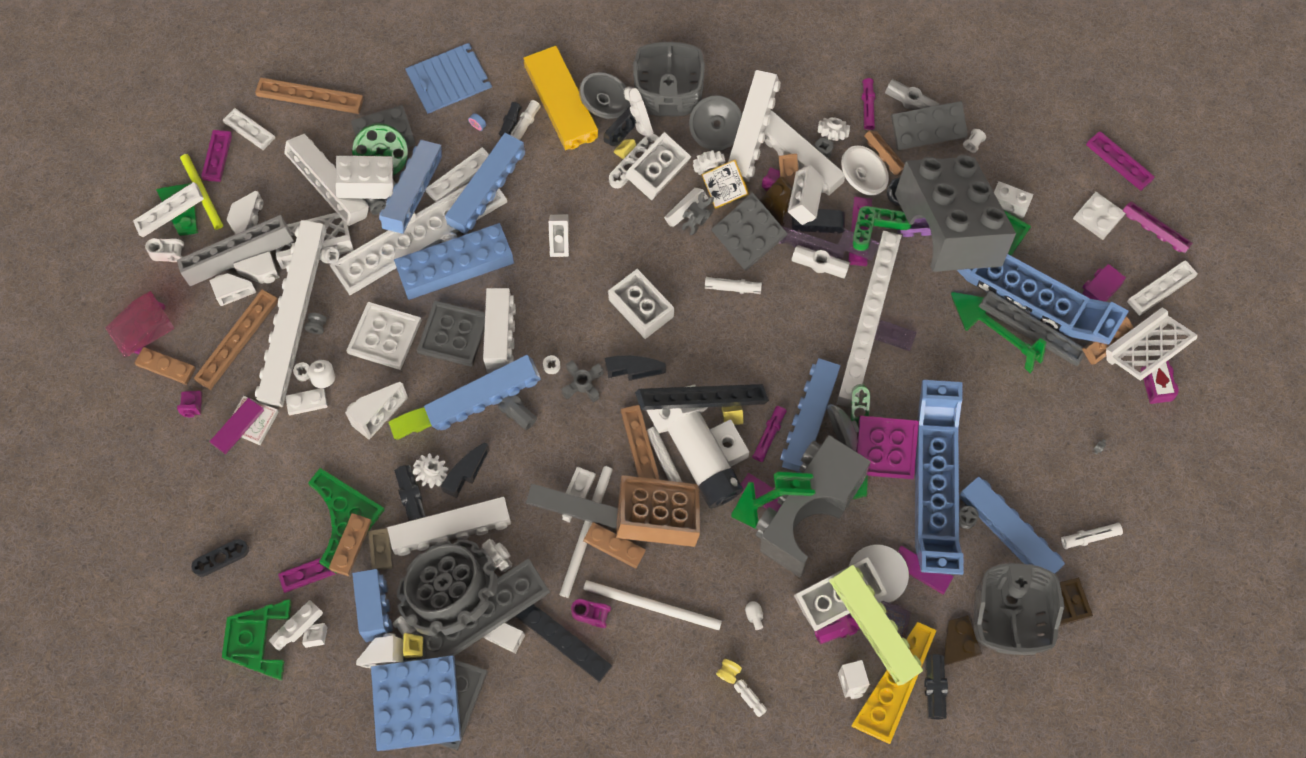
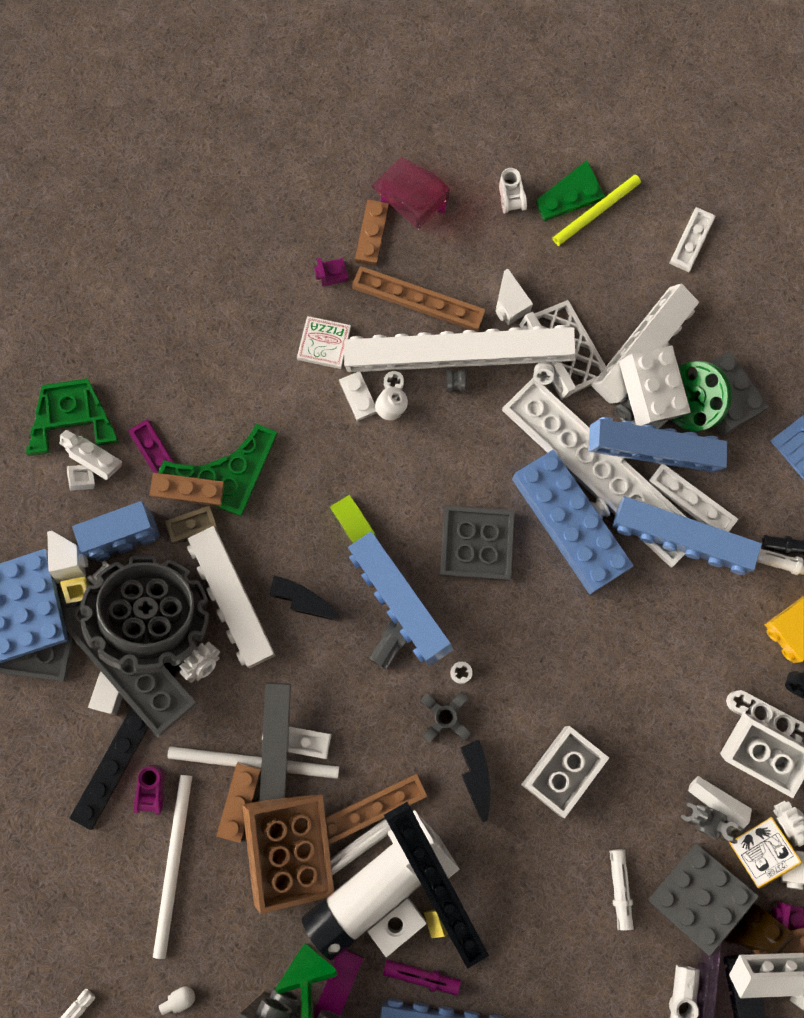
camera: 75 degrees right, 10 degrees up
white plate [133,182,204,237] -> none
light grey brick [177,215,293,286] -> none
black beam [191,539,249,577] -> none
magenta plate [201,130,232,182] -> none
magenta tile [209,398,264,455] -> none
white slope [210,273,256,306] -> none
white slope [227,191,263,234] -> none
medium nougat plate [255,78,364,114] -> none
white slope [345,382,408,439] -> none
white plate [346,302,422,370] -> none
black piece [394,465,426,521] -> none
white gear [412,453,448,488] -> none
medium blue tile [468,113,486,131] -> none
white brick [483,288,516,373] -> none
white slope [549,214,569,257] -> none
light yellow slope [614,139,636,159] -> none
light yellow wheel [716,659,742,684] -> none

